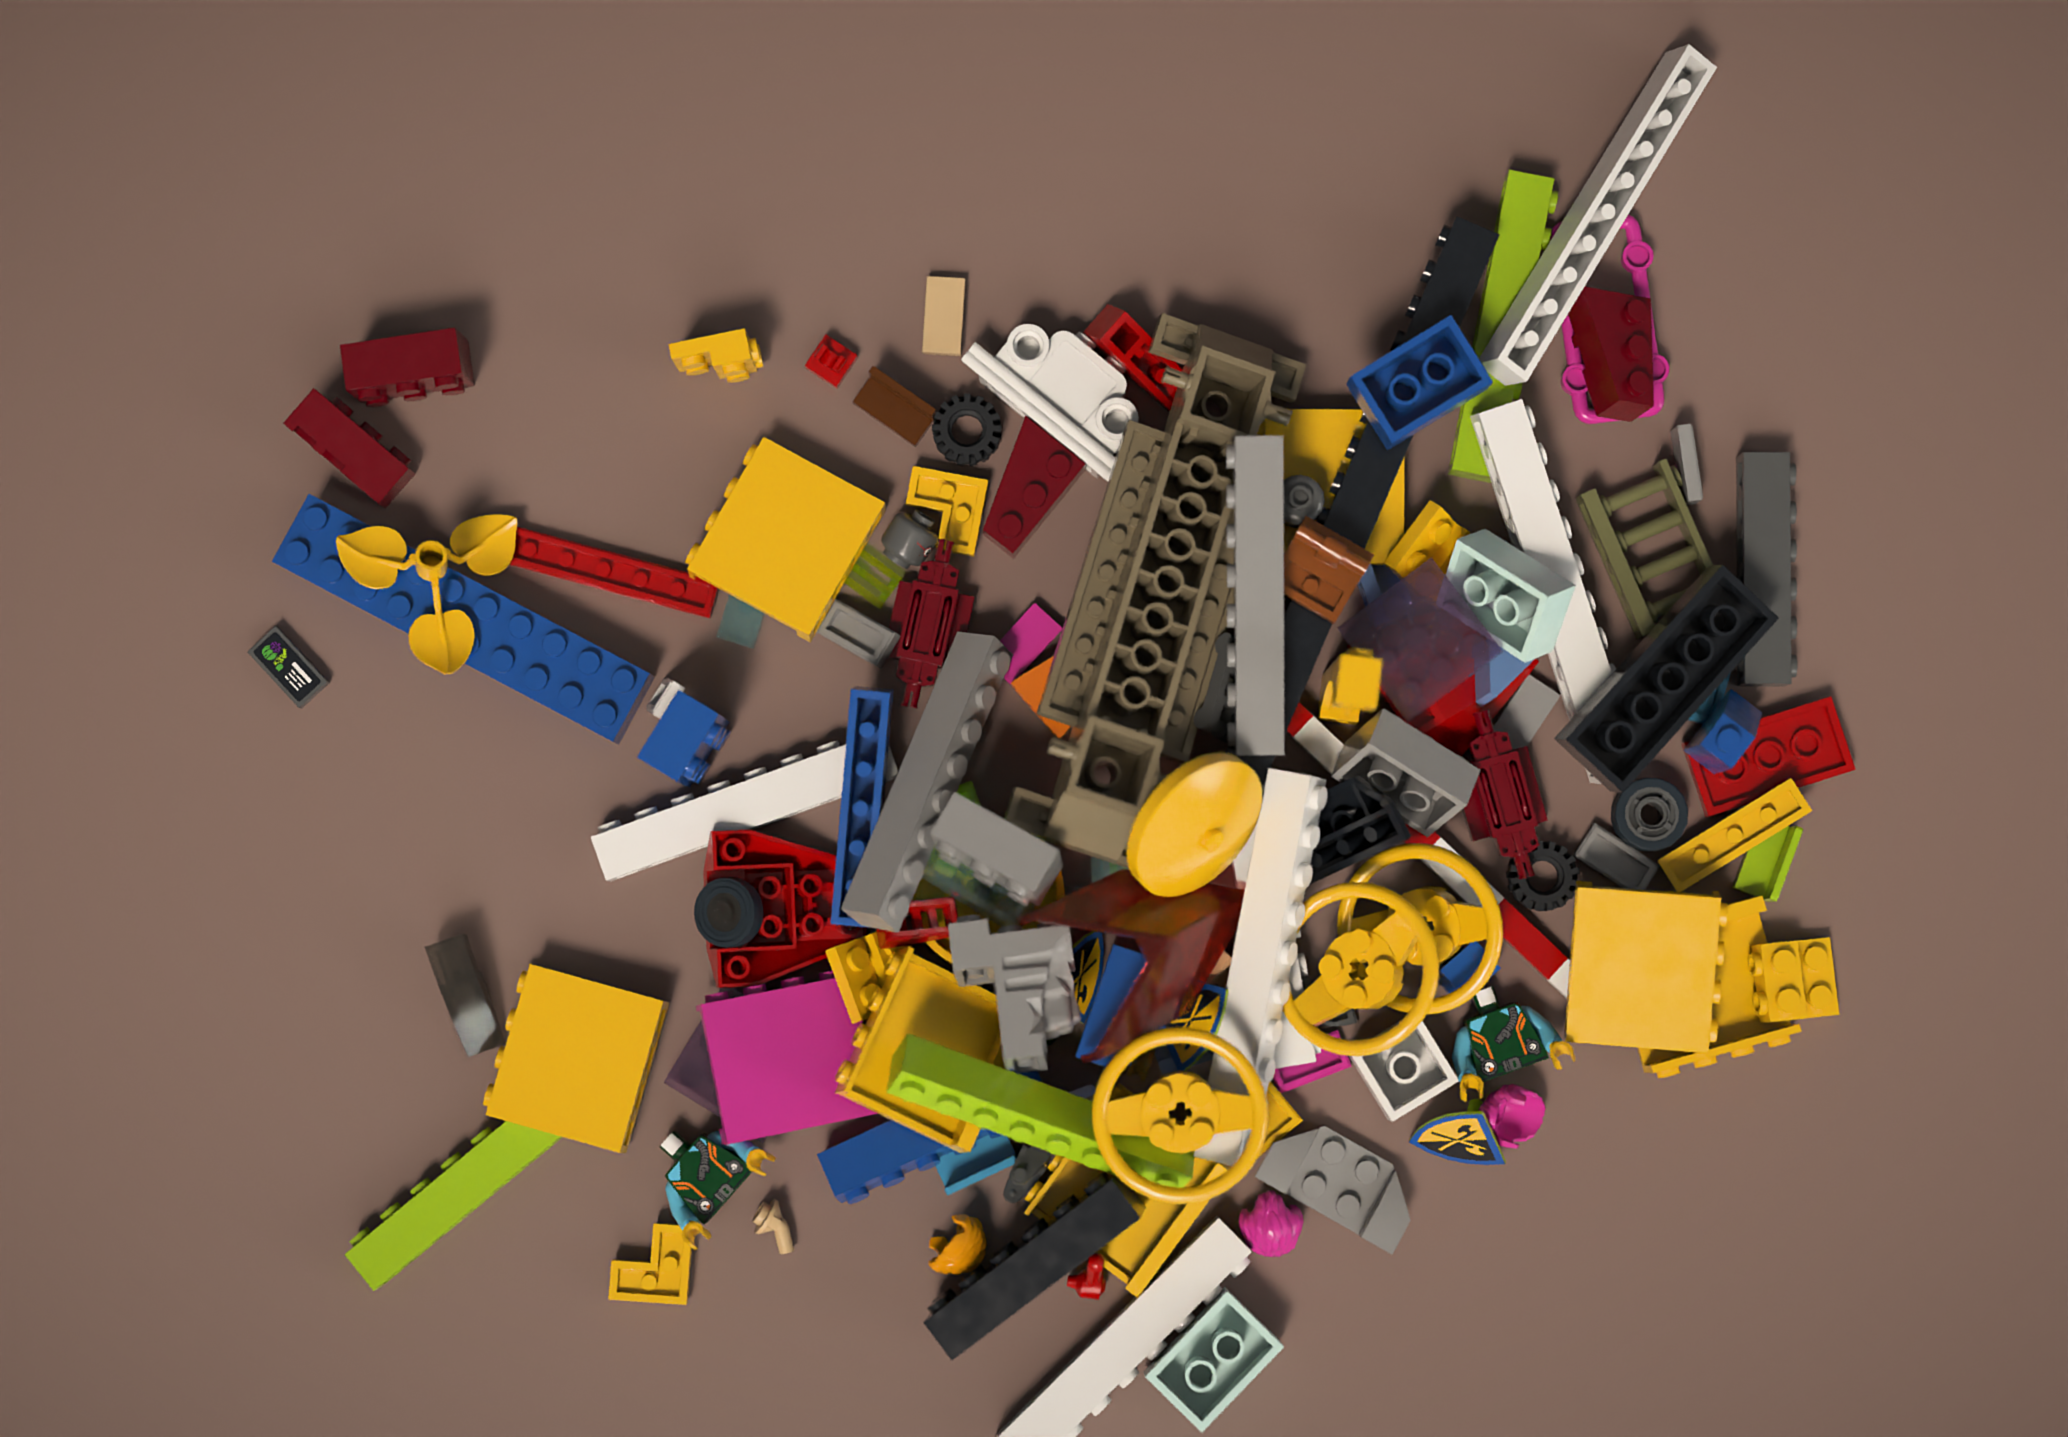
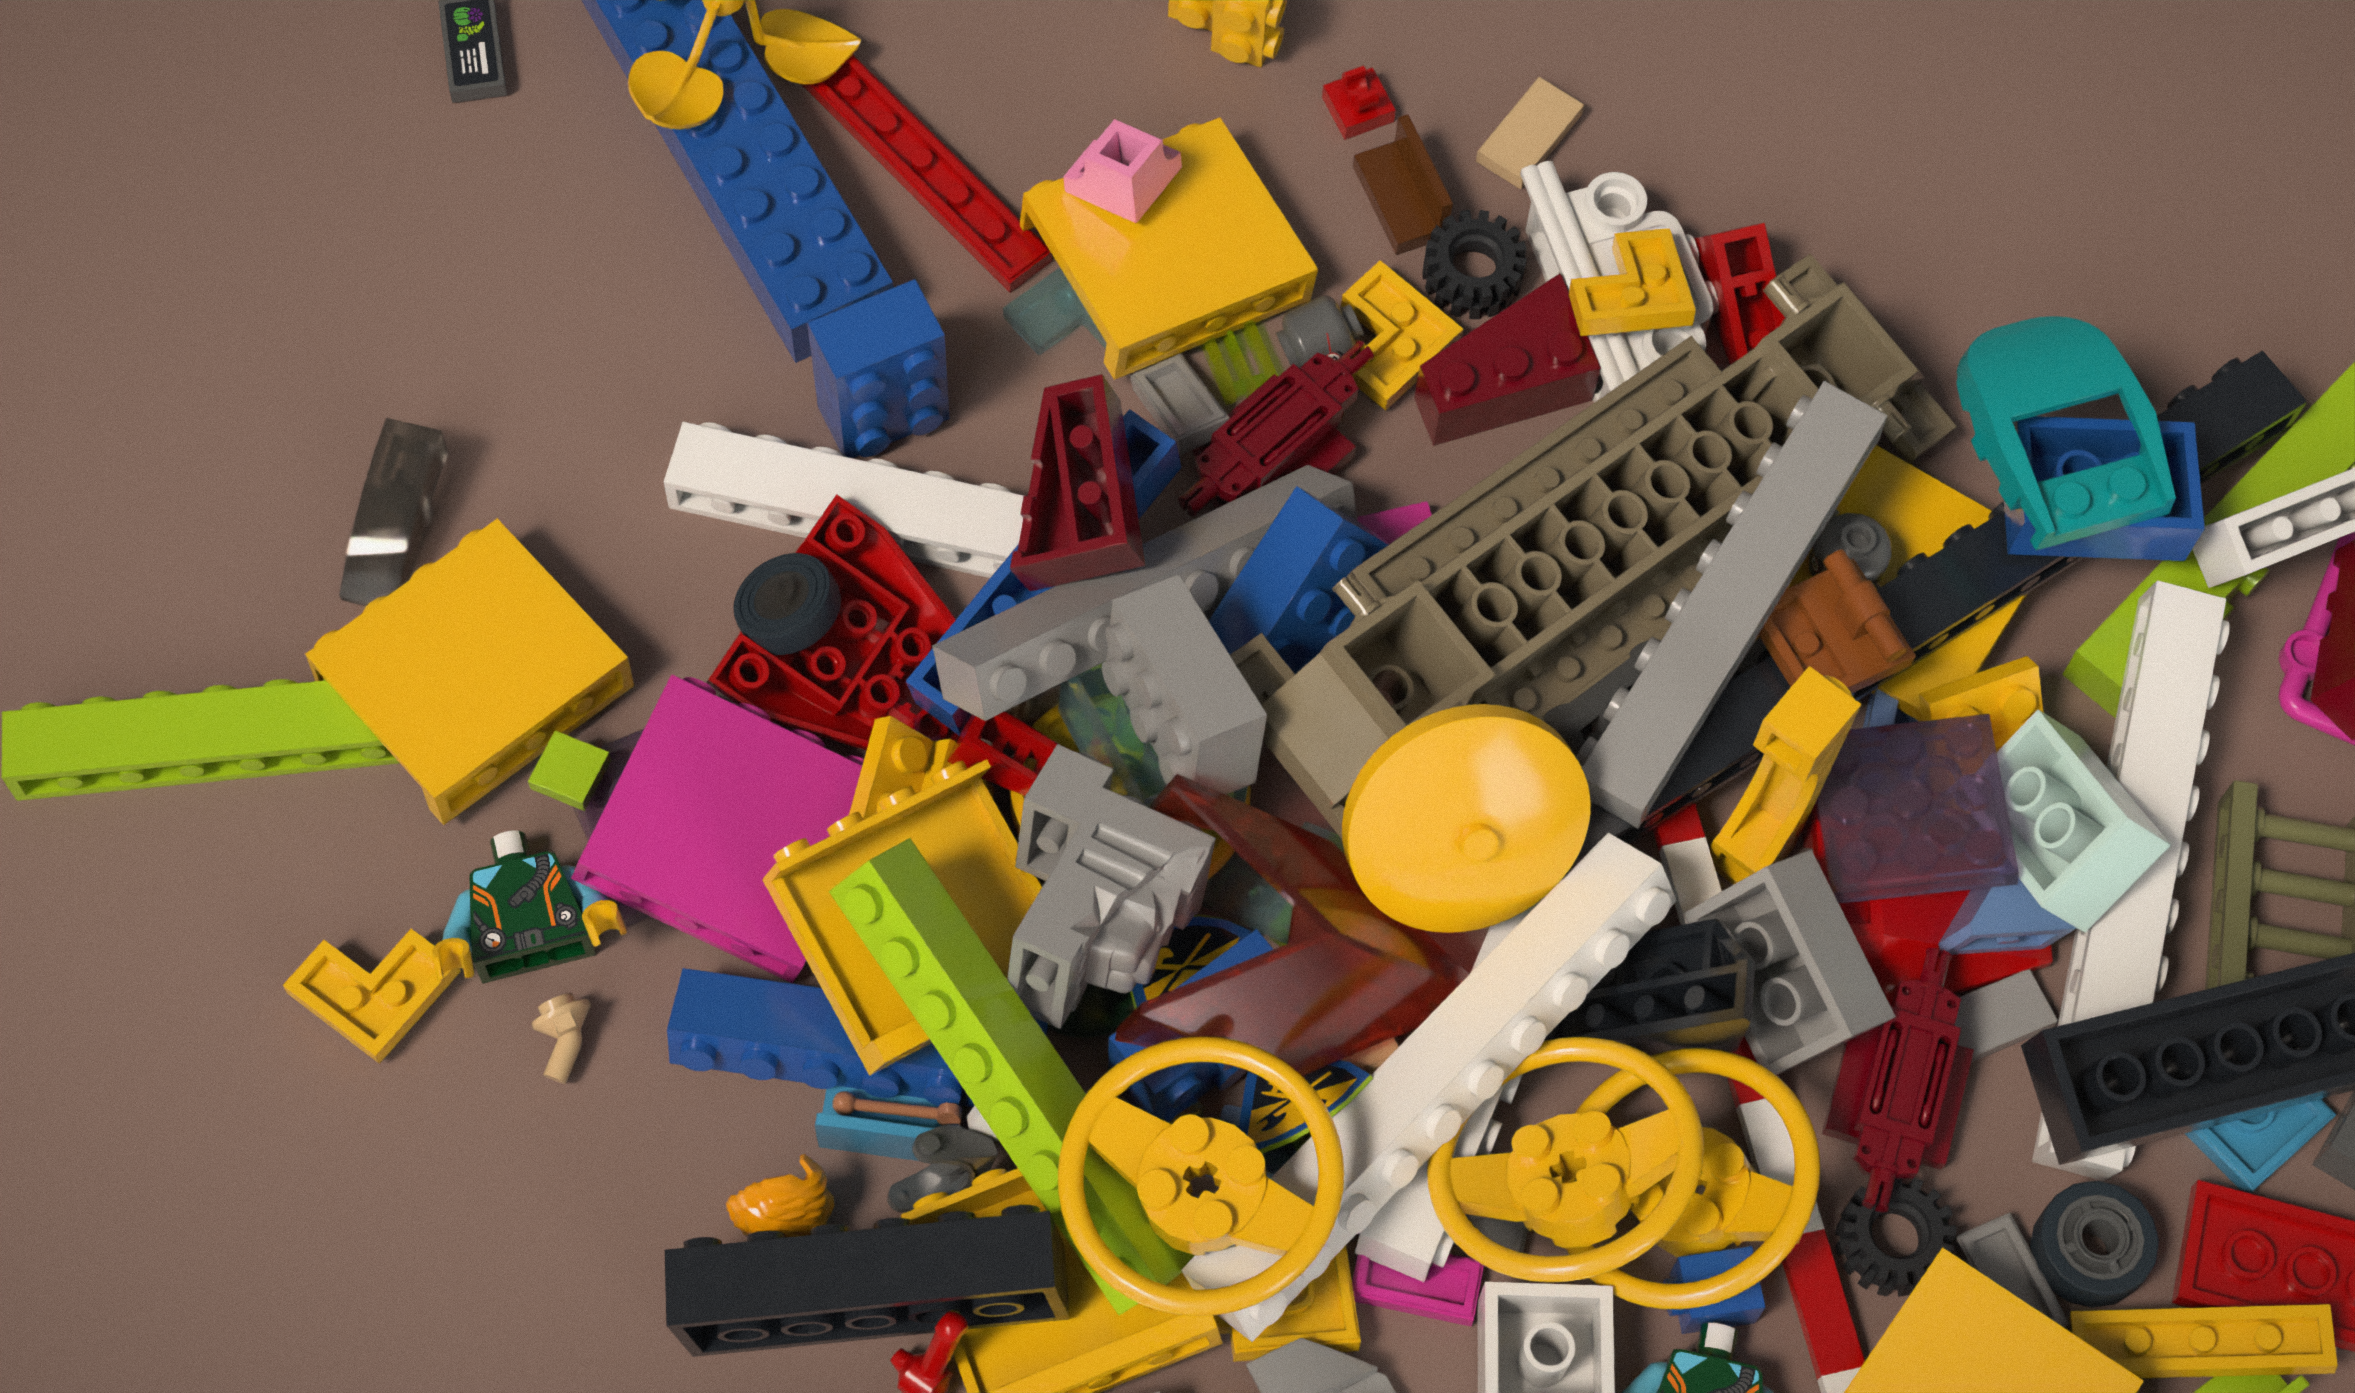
camera: 25 degrees right, 20 degrees down
blue slope [1683,689,1762,774] -> none
none -> lime tile [528,730,611,811]
none -> nougat hinge [832,1091,963,1126]
none -> dark red wedge [1010,374,1145,591]
none -> bright pink brick [1063,119,1182,223]
none -> blue brick [1209,486,1390,674]
none -> yellow plate [1569,228,1696,336]
none -> teal slope [1956,316,2176,550]

